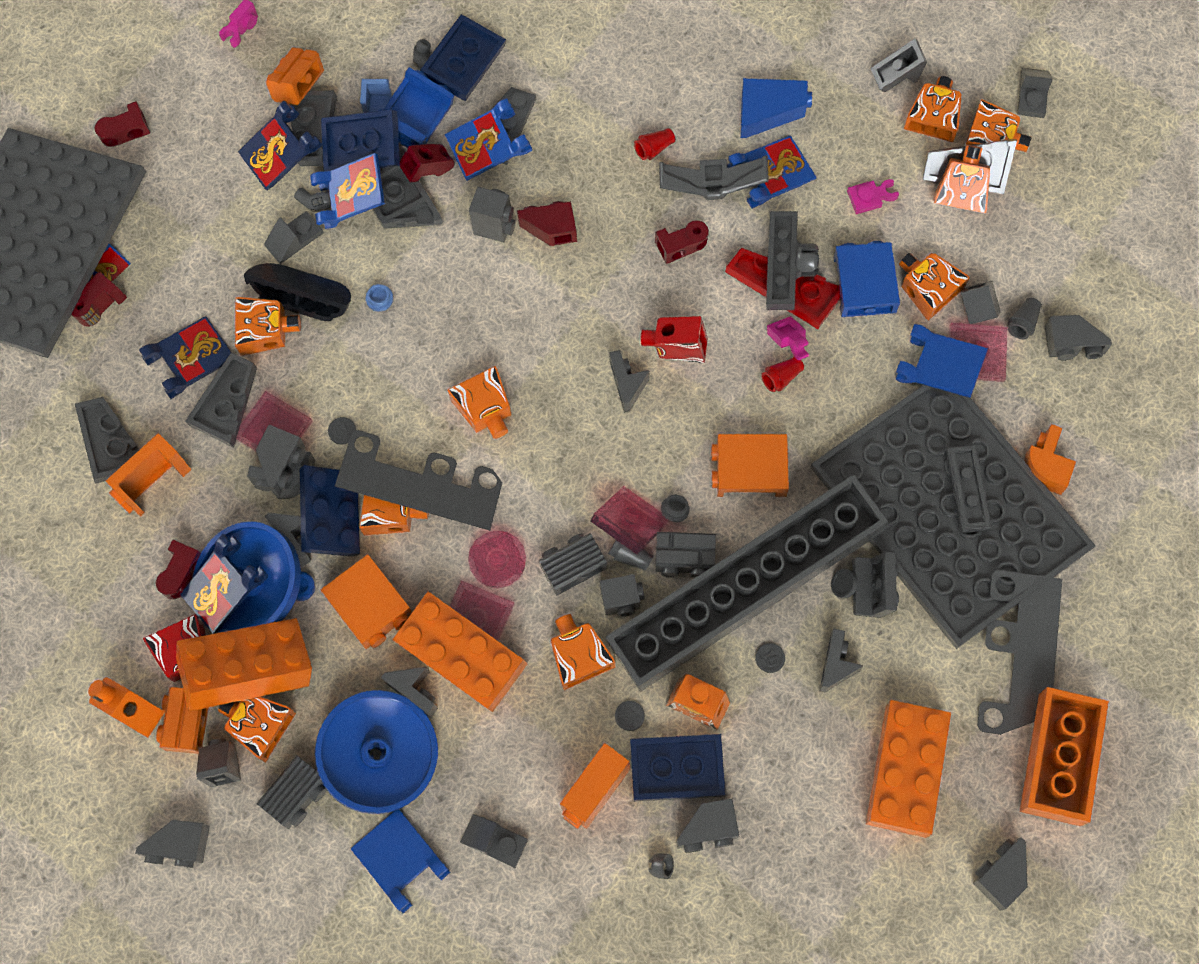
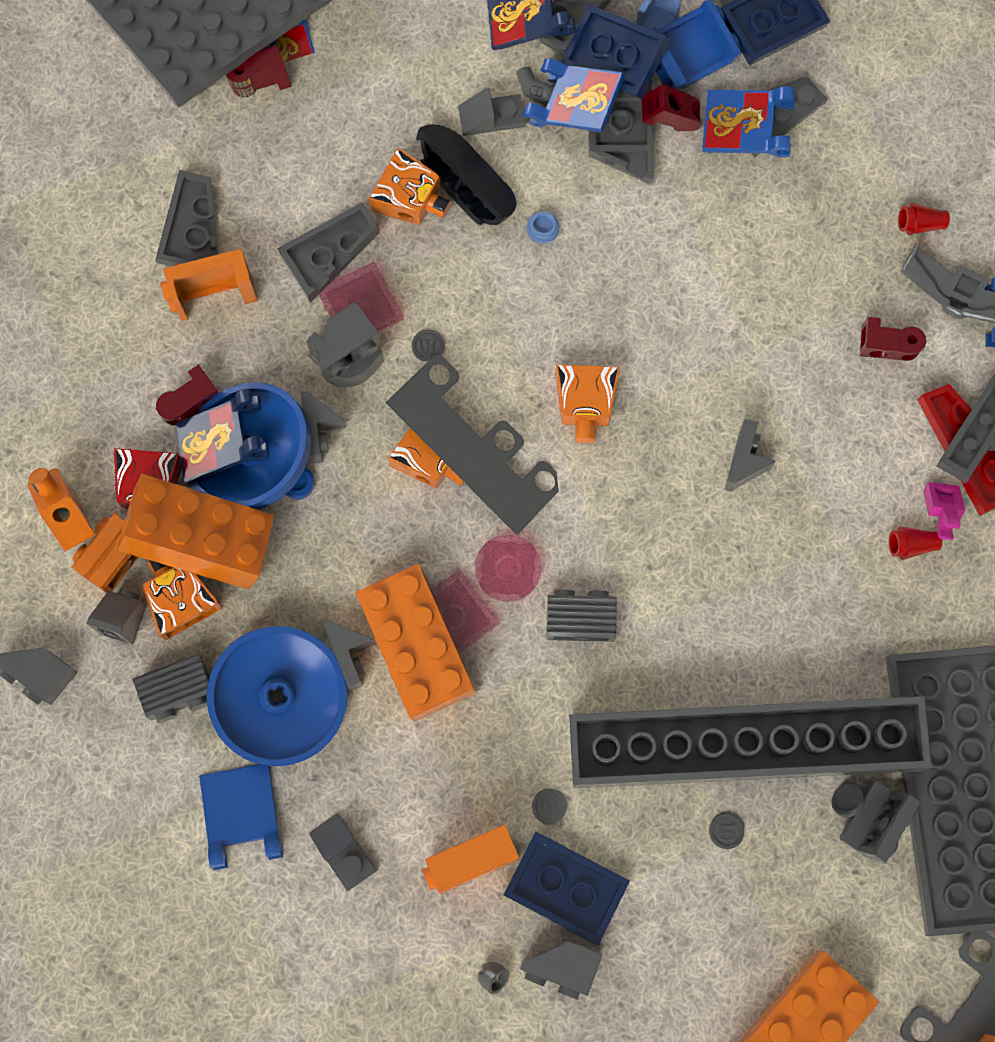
camera: 25 degrees right, 5 degrees up
flag [139,316,231,400] -> none
dark blue plate [299,465,360,557] -> none
orange brick [320,554,412,649] -> none
dark grey brick [469,187,516,243] -> none
dark red slope [517,201,577,246] -> none
orange torso [551,614,616,690] -> none
clear pink tile [590,486,669,555] -> none
dark grey brick [600,574,645,617] -> none
dark grey cone [608,533,654,571] -> none
red torso [641,316,708,363] -> none
dark grey brick [656,532,716,578] -> none
dark grey plate [661,494,690,522] -> none
orange torso [666,674,730,730] -> none
orange panel [711,434,789,497] -> none
dark grey slope [819,629,863,693] -> none

